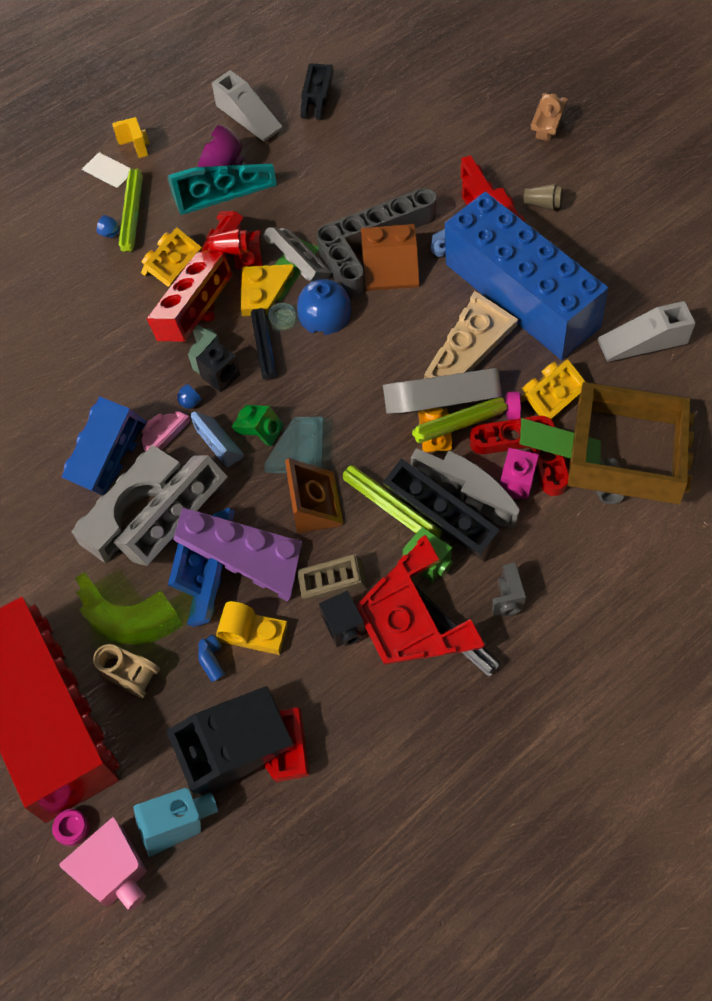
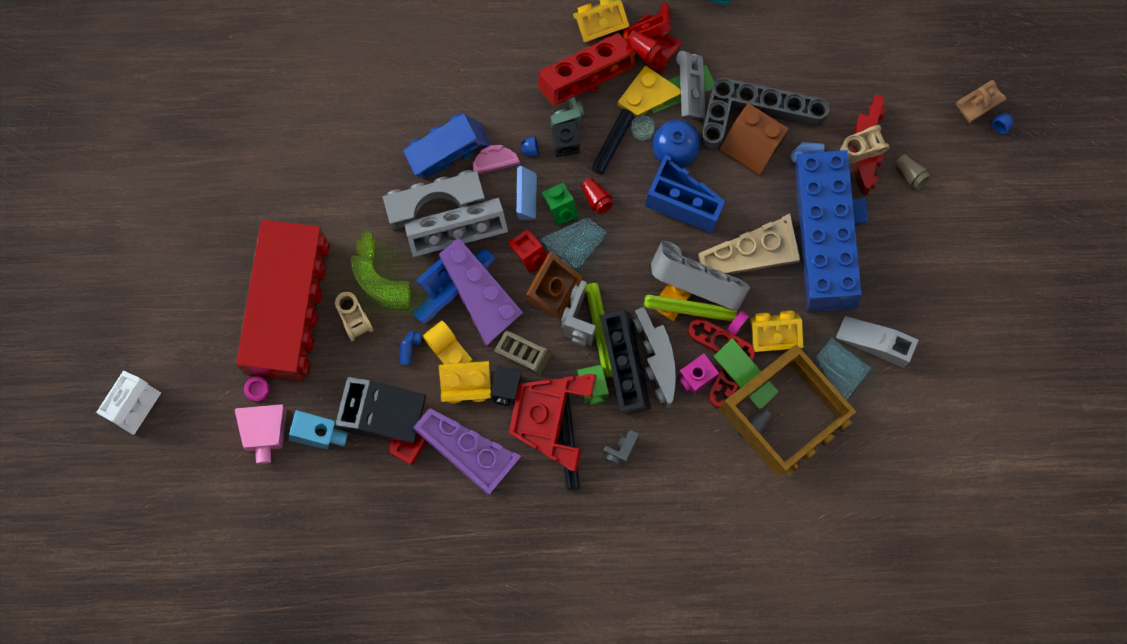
camera: 35 degrees right, 15 degrees up
none -> medium lavender wing [413,408,521,495]
none -> yellow bracket [439,361,491,404]
none -> red bracket [508,229,547,273]
none -> light grey bracket [561,280,596,347]
none -> red cone [581,178,614,214]
none -> blue wedge [645,154,725,234]
none -> clear light blue wing [815,338,871,400]
none -> tan piece [840,125,890,164]
none -> blue hinge [992,113,1014,134]

